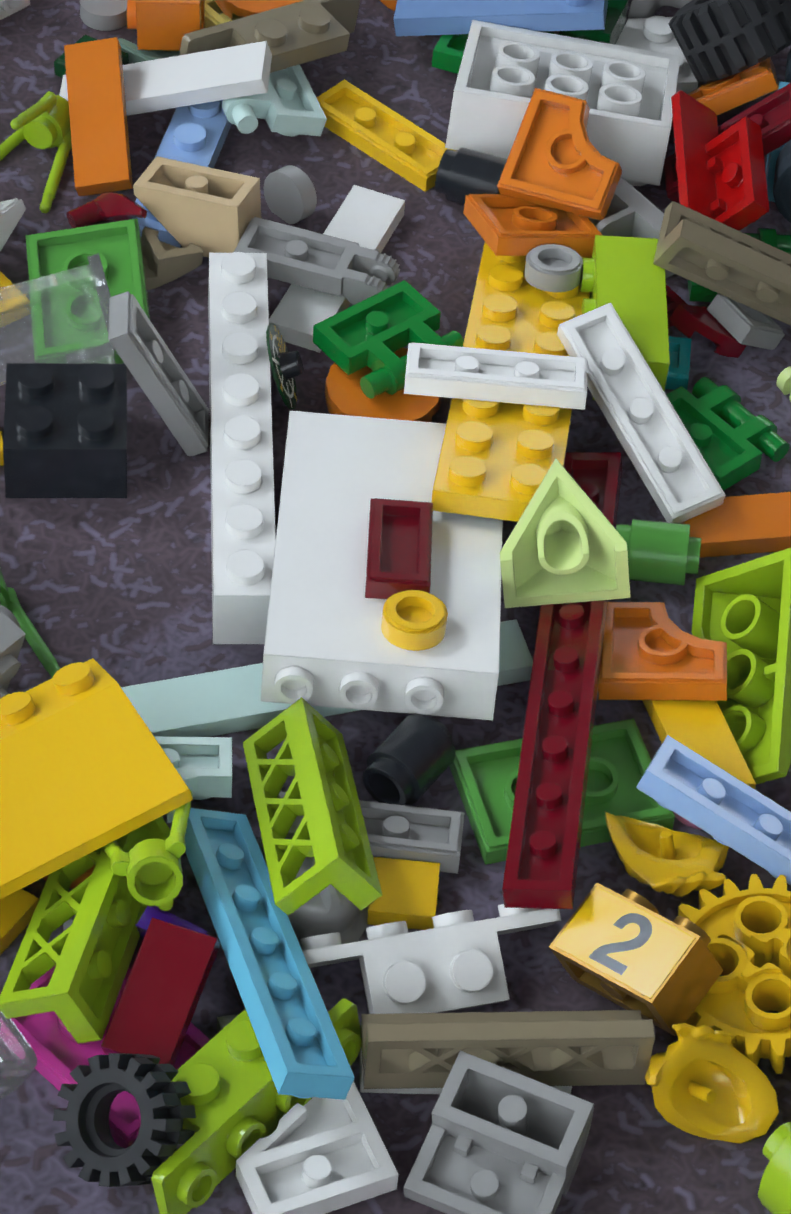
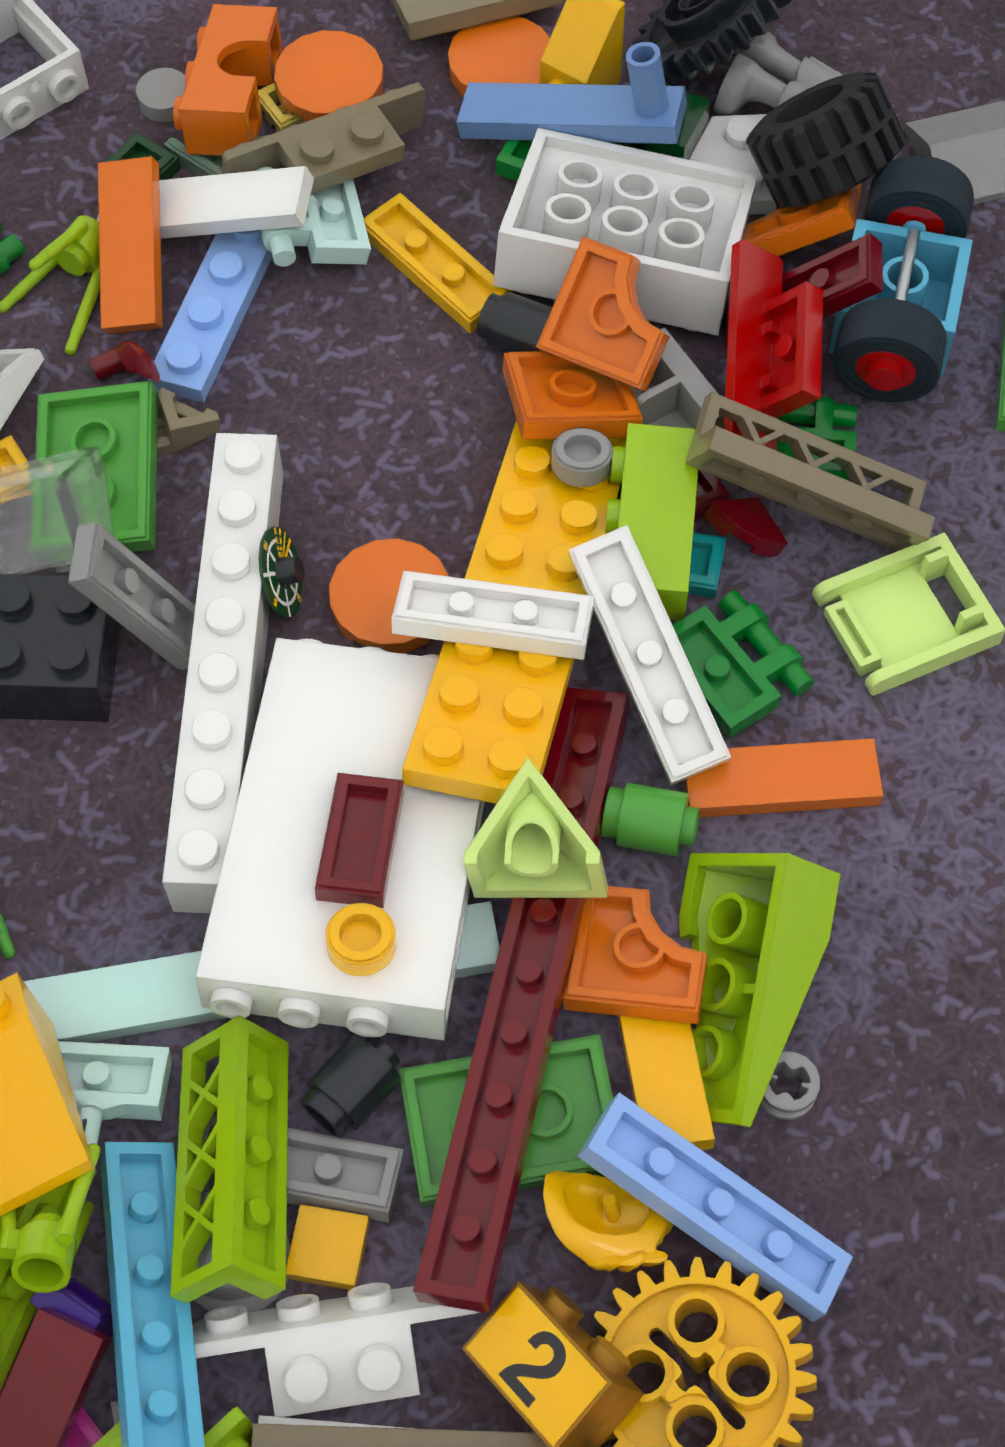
camera: 10 degrees right, 15 degrees up
tan slope [133,156,261,258] -> none
light grey hinge [234,217,400,305] -> none
light grey tile [263,165,317,224] -> none
white tile [269,185,405,353] -> none
green plate [313,280,464,399] -> none
light grey tile [707,294,785,350] -> none

